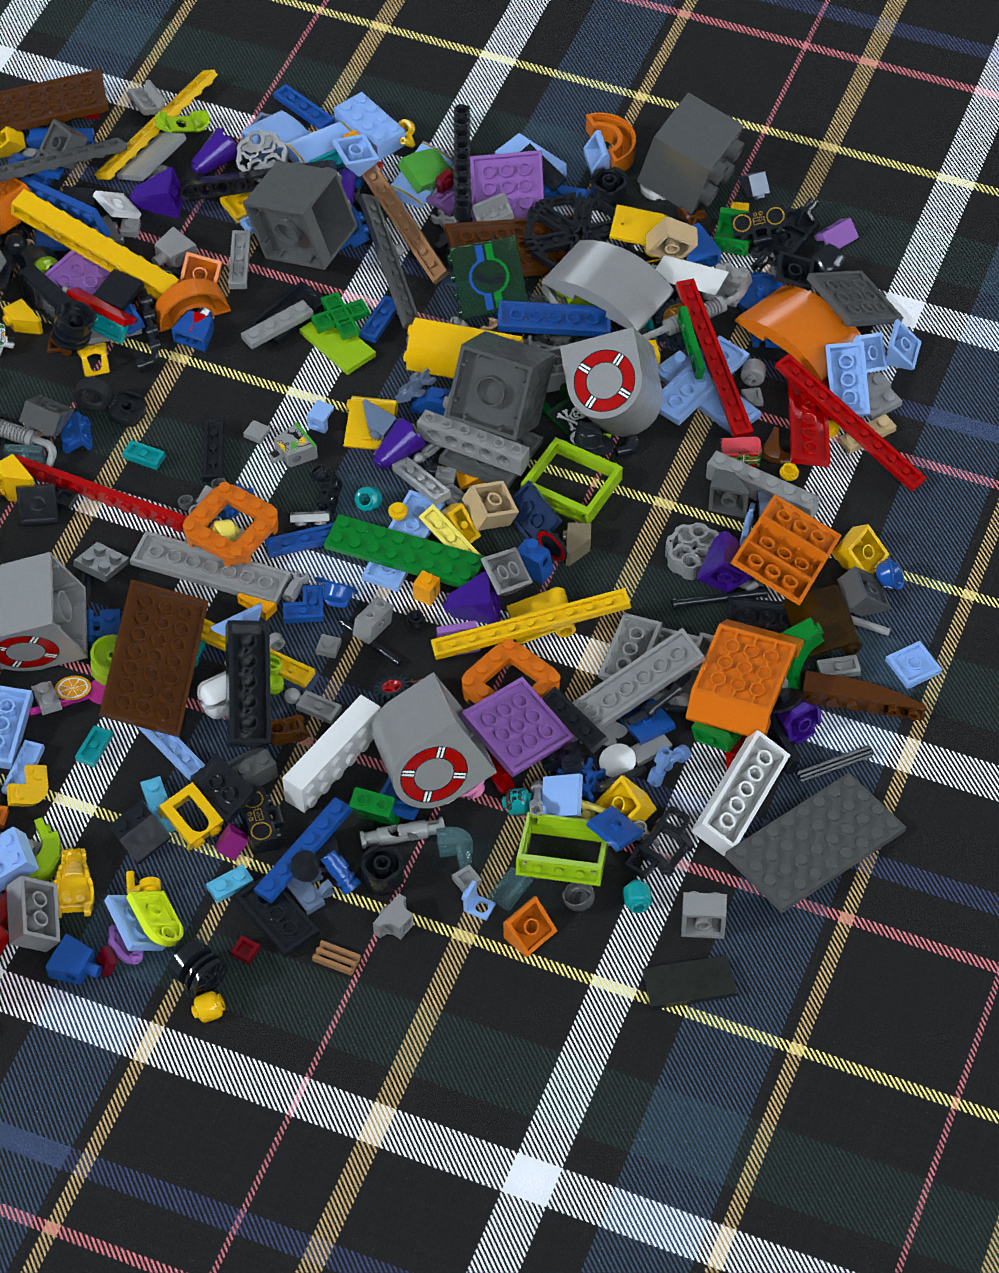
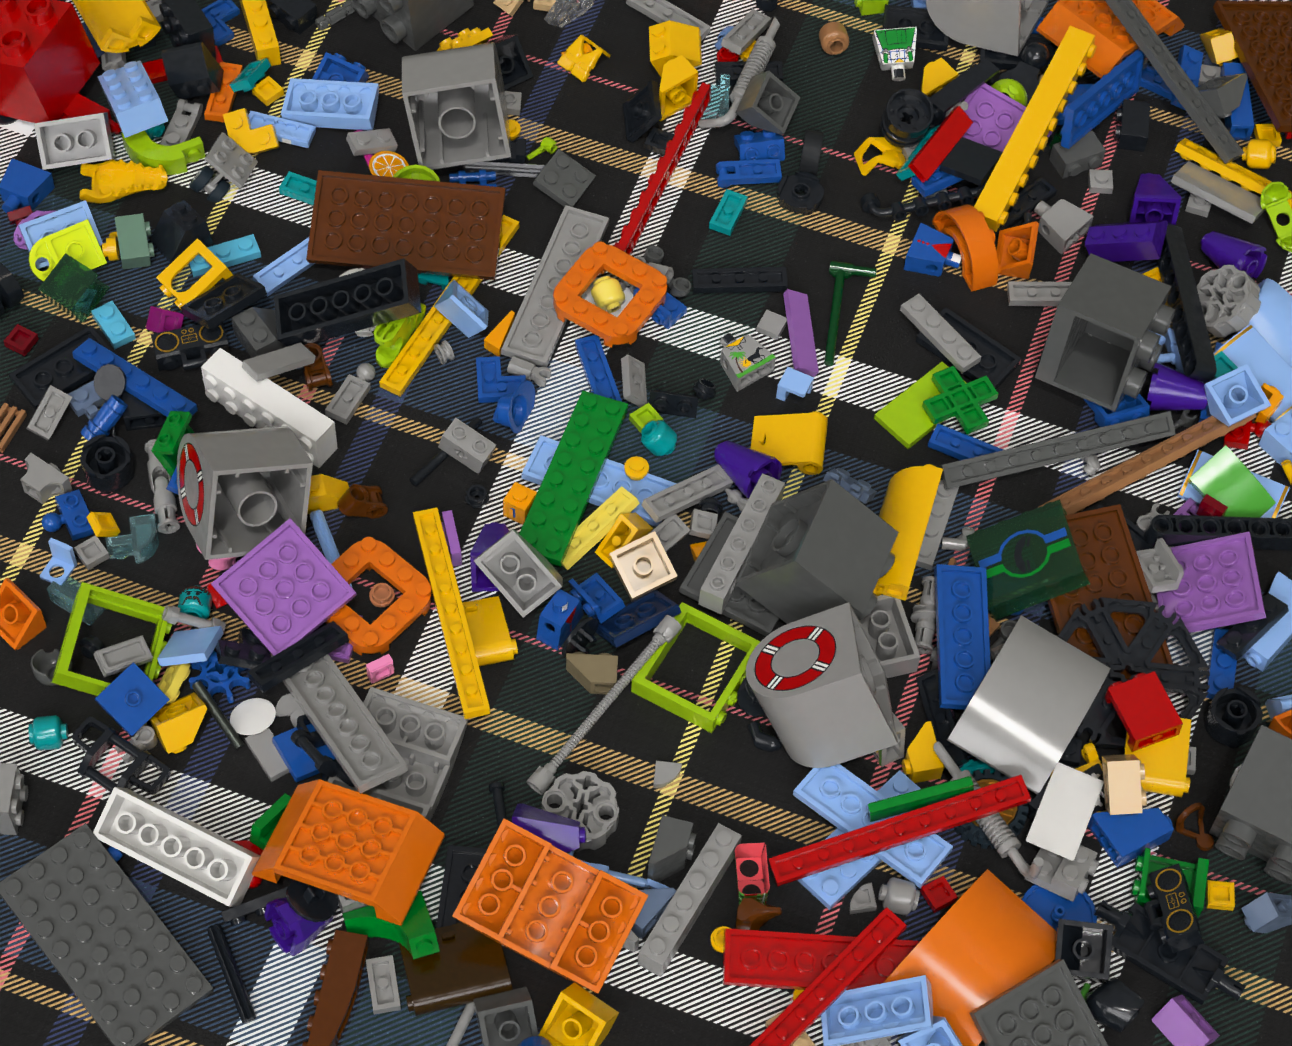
camera: 85 degrees right, 5 degrees up
white tile [93,191,141,219] -> none
light grey plate [316,634,341,659] -> none
sand blue slope [363,399,397,441] -> none
black wheel [374,675,411,708] -> none
medium blue bar [647,745,691,787] -> none
none -> light grey plate [26,385,72,440]
none -> clear green piece [38,253,110,323]
none -> blue plate [42,489,95,541]
none -> yellow tile [86,512,120,537]
none -> light grey tile [94,635,153,677]
none -> sand green brick [115,213,155,269]
none -> light grey plate [189,132,258,203]
none -> light grey tile [242,343,316,381]
none -> bright pink tile [366,654,394,684]
none -> nougat plate [369,583,395,608]
none -> light grey hose [526,615,682,795]
none -> blue bracket [568,573,625,624]
none -> lime plate [629,403,663,433]
none -> light grey tile [653,761,682,788]
none -> blue plate [715,159,782,188]
none -> medium lavender tile [783,289,819,377]
none -> dark green bar [824,261,877,366]
none -> red plate [920,875,958,913]
none -> dark purple slope [1085,220,1168,262]
none -> red panel [1105,671,1183,752]
none -> yellow head [1242,139,1276,169]
none -> yellow plate [1254,124,1282,147]

